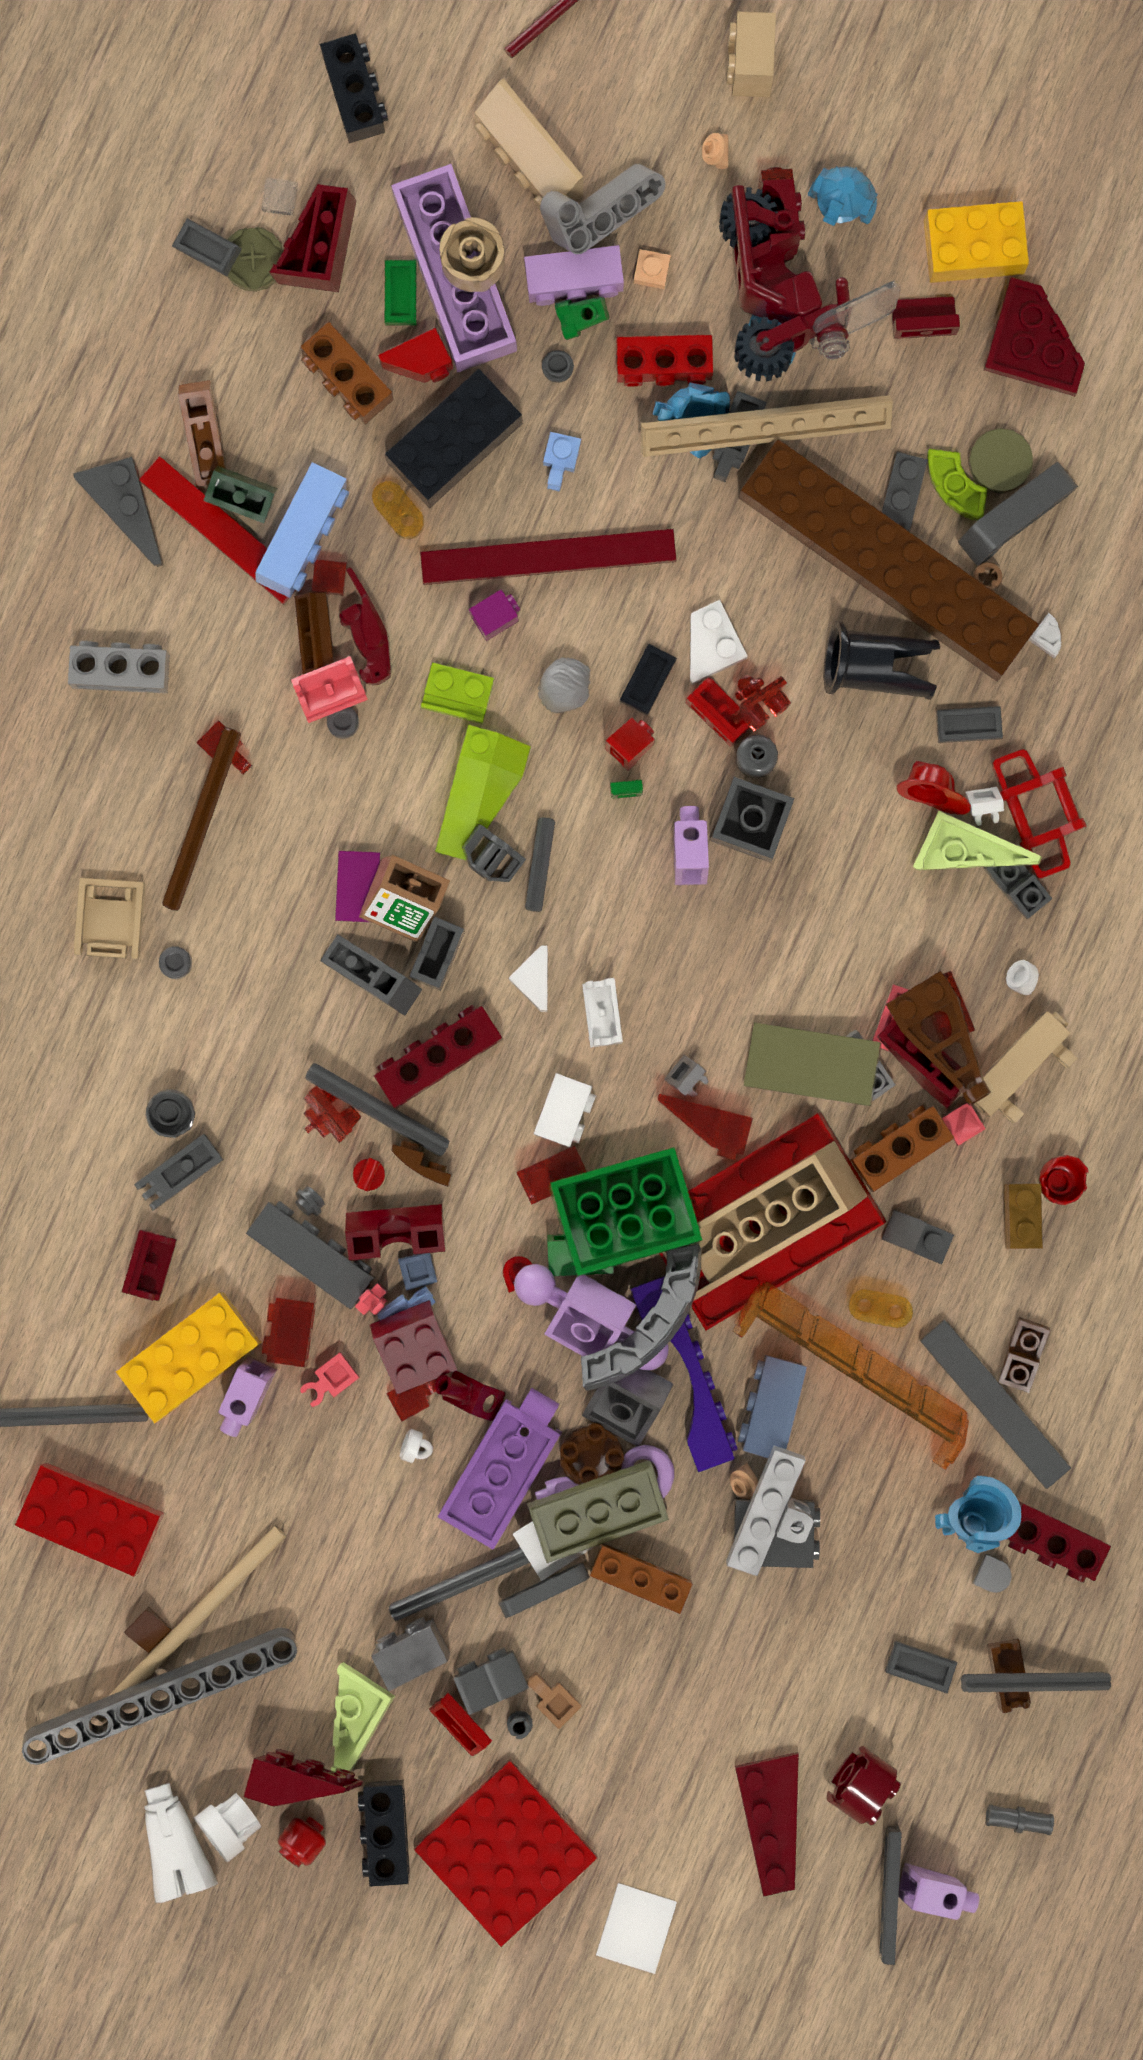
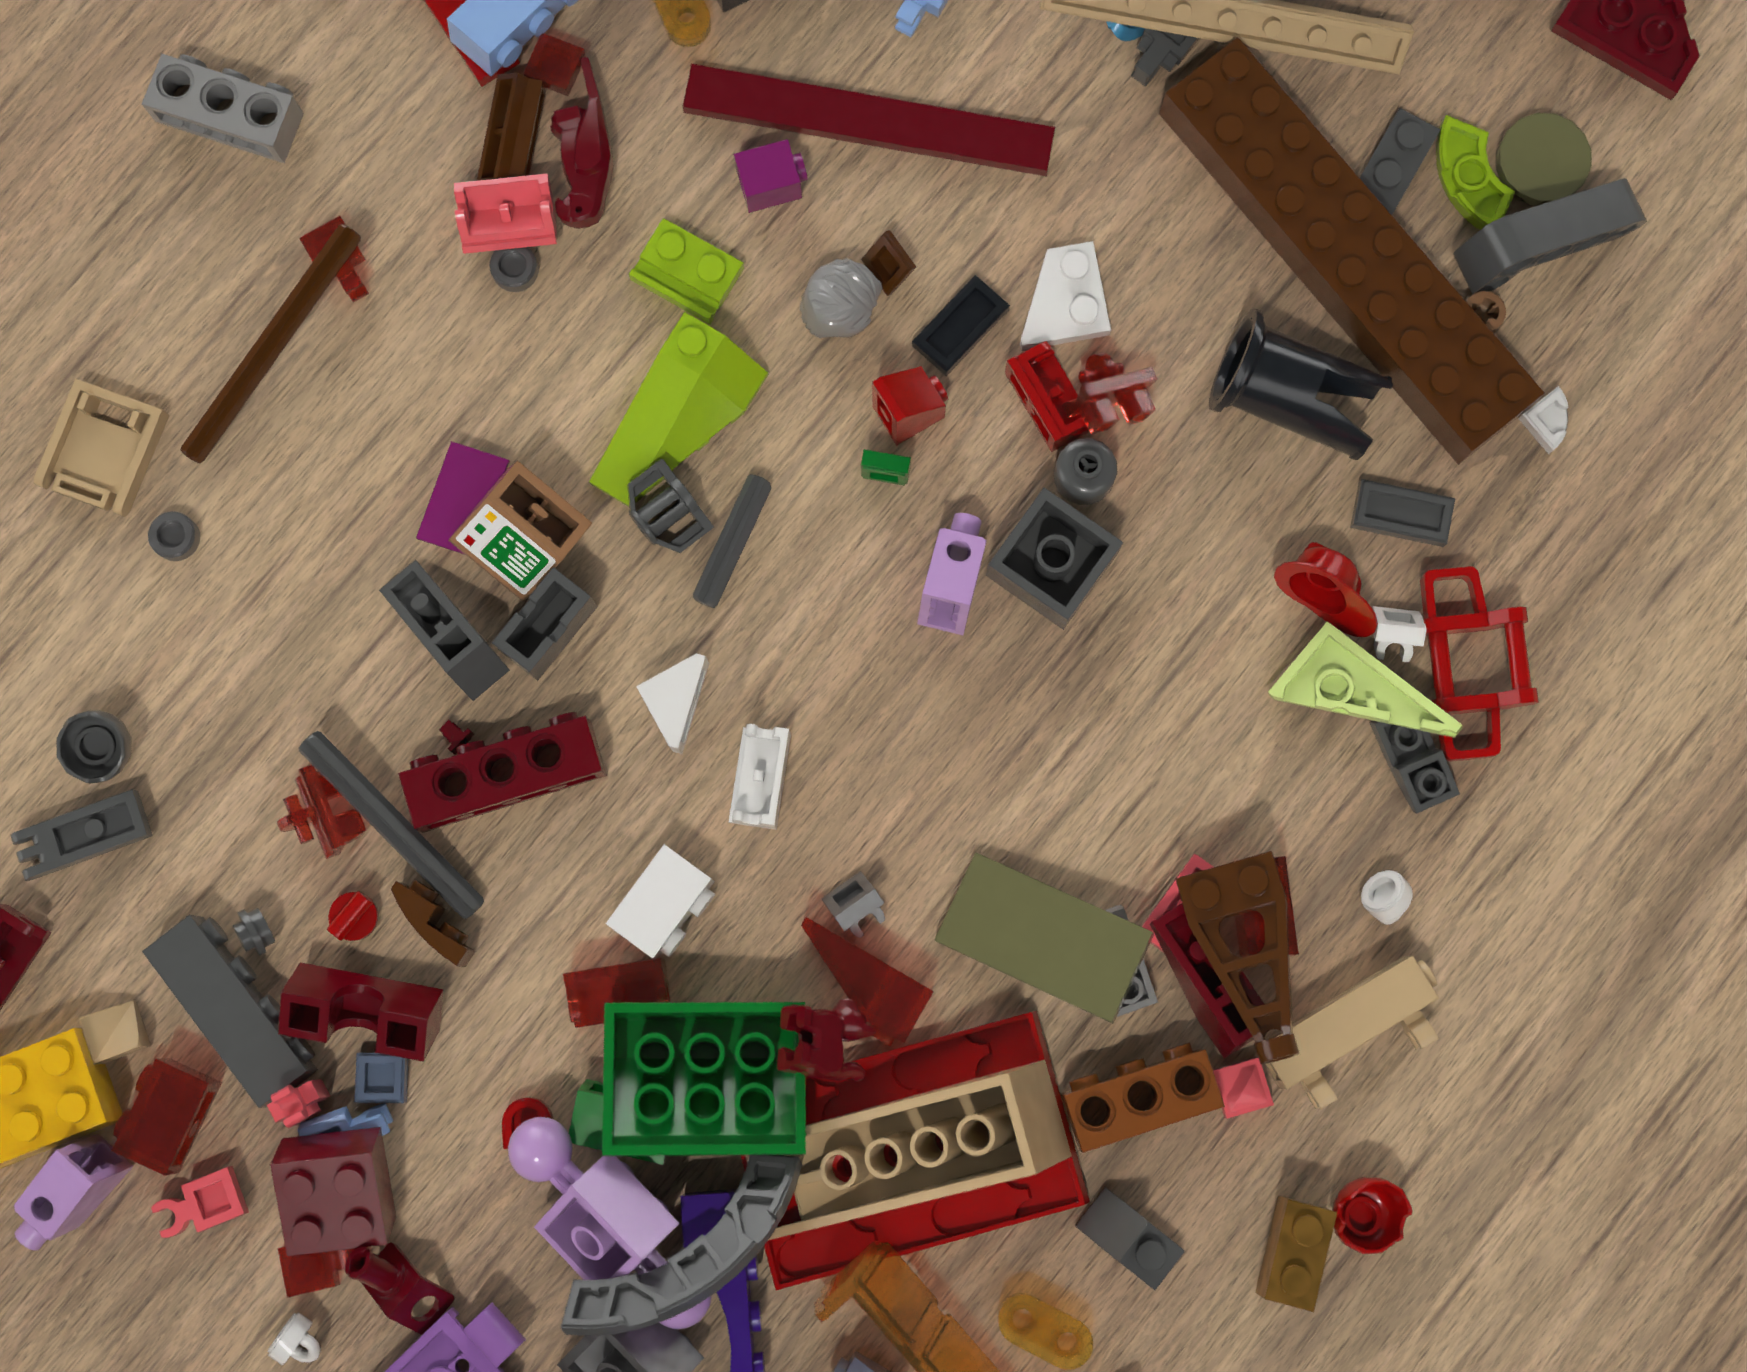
camera: 15 degrees right, 5 degrees down
none -> tan slope [79,1000,151,1064]
none -> dark red piece [439,720,474,755]
none -> dark red animal [777,999,876,1081]
none -> reddish brown slope [861,230,916,296]

